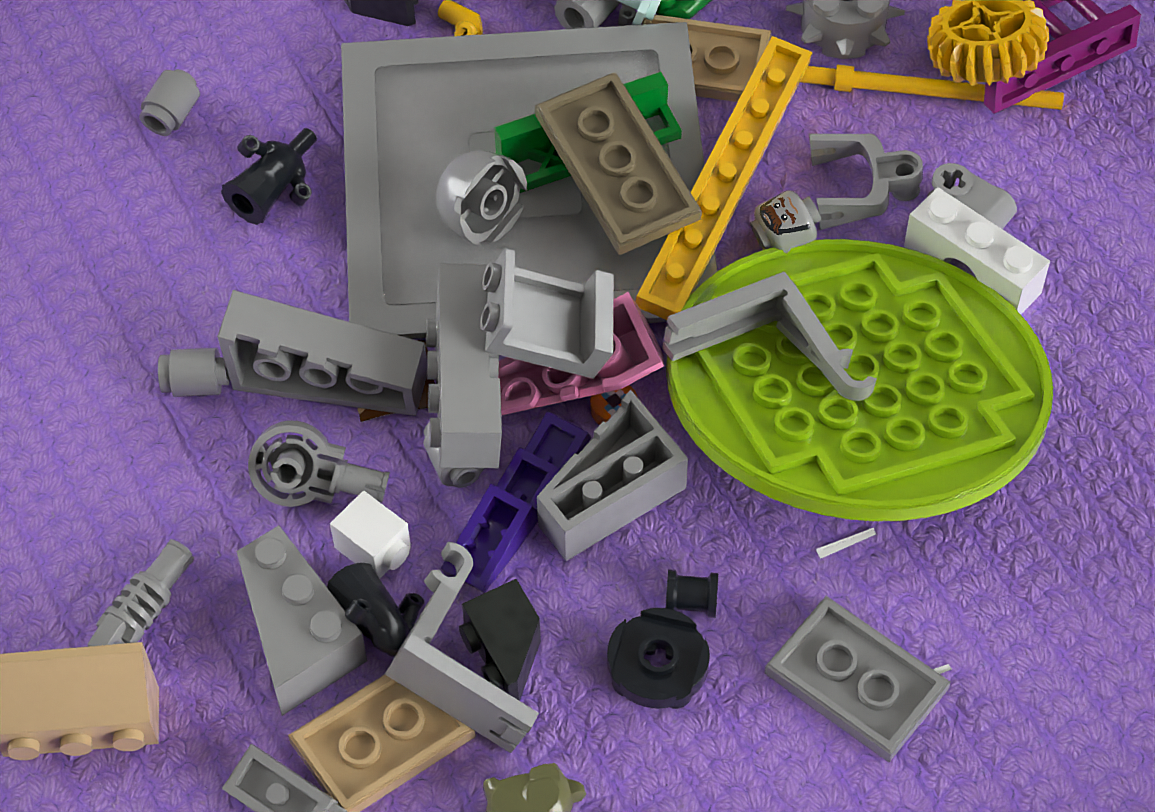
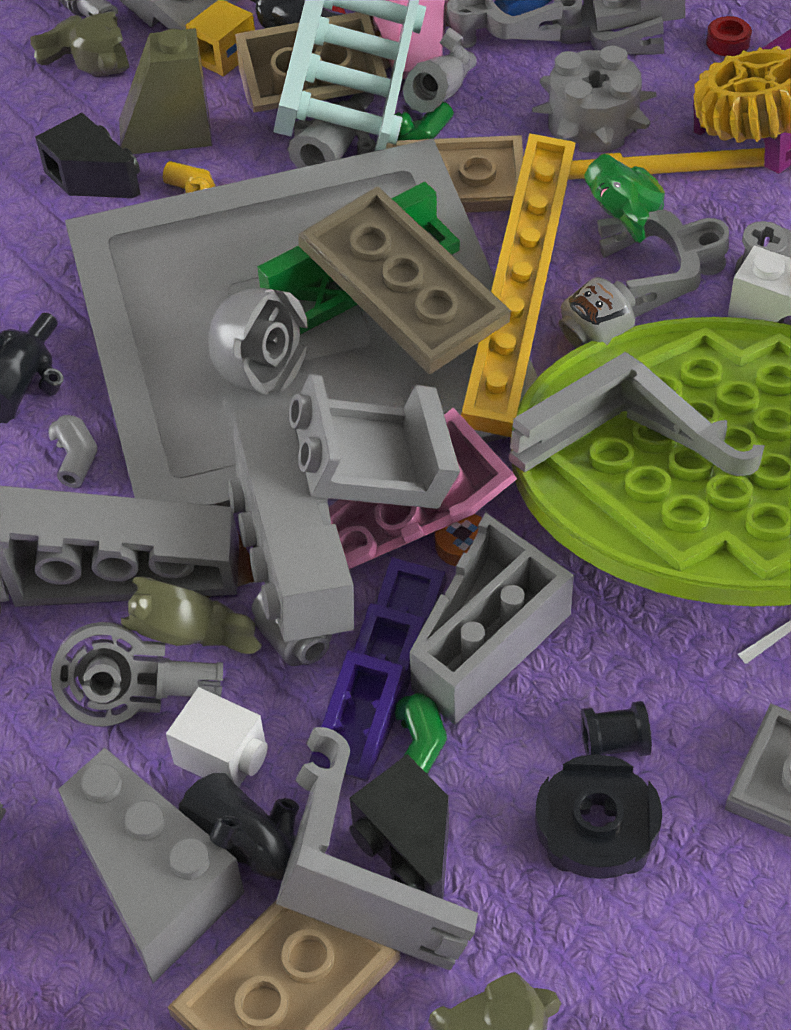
camera: 10 degrees left, 5 degrees down
none -> light grey arm [48,415,97,488]
none -> olive animal [121,576,262,654]
none -> green arm [395,693,447,775]
none -> green animal [584,154,665,243]

